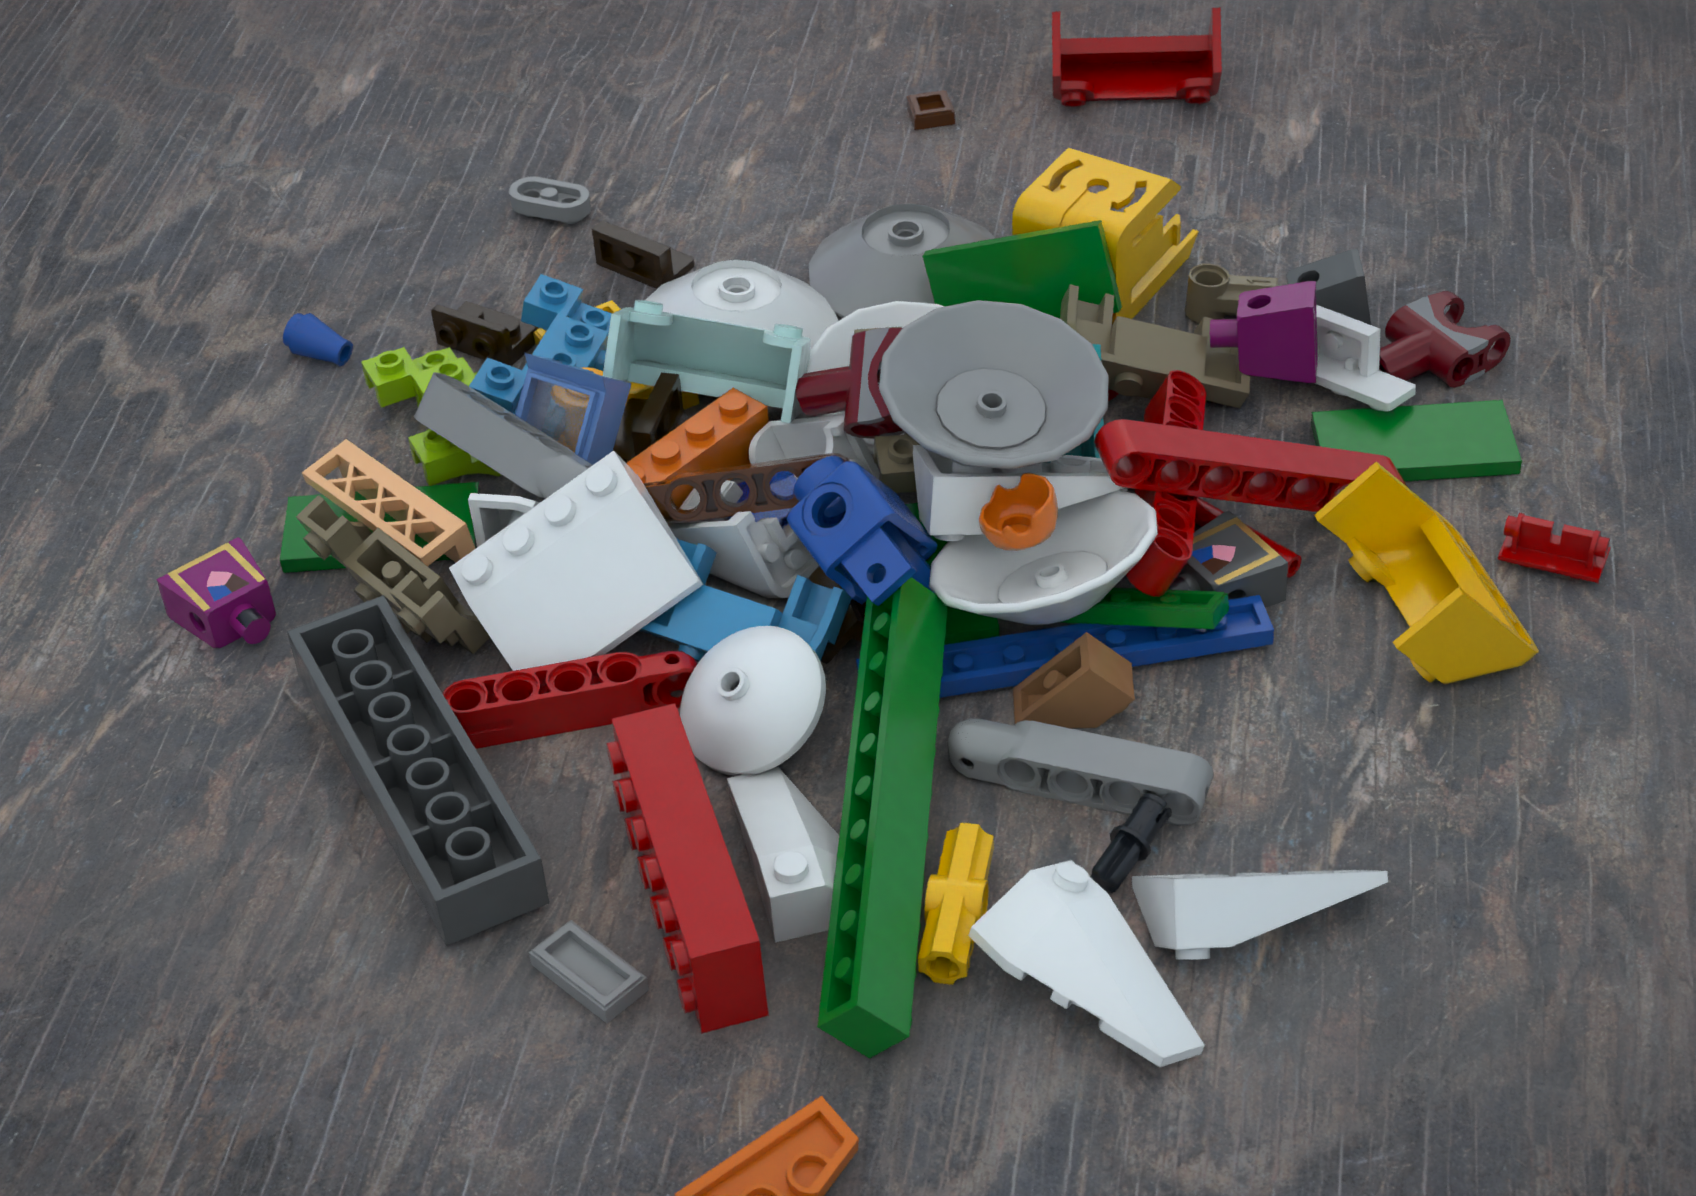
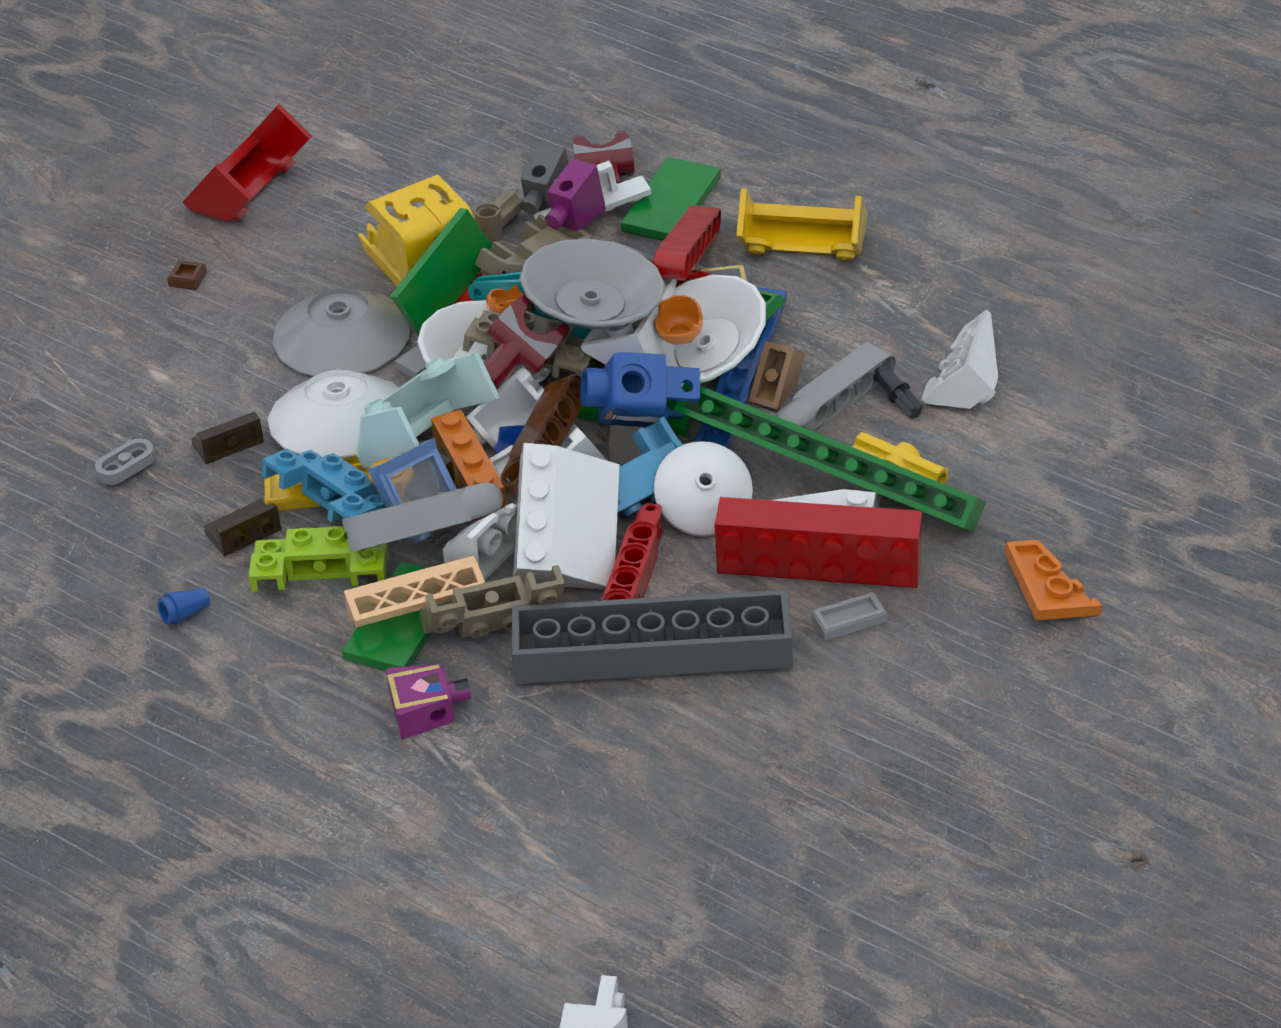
camera: 65 degrees left, 0 degrees up
white wedge [968,860,1205,1067] -> none
red hinge [1497,513,1611,583] -> none

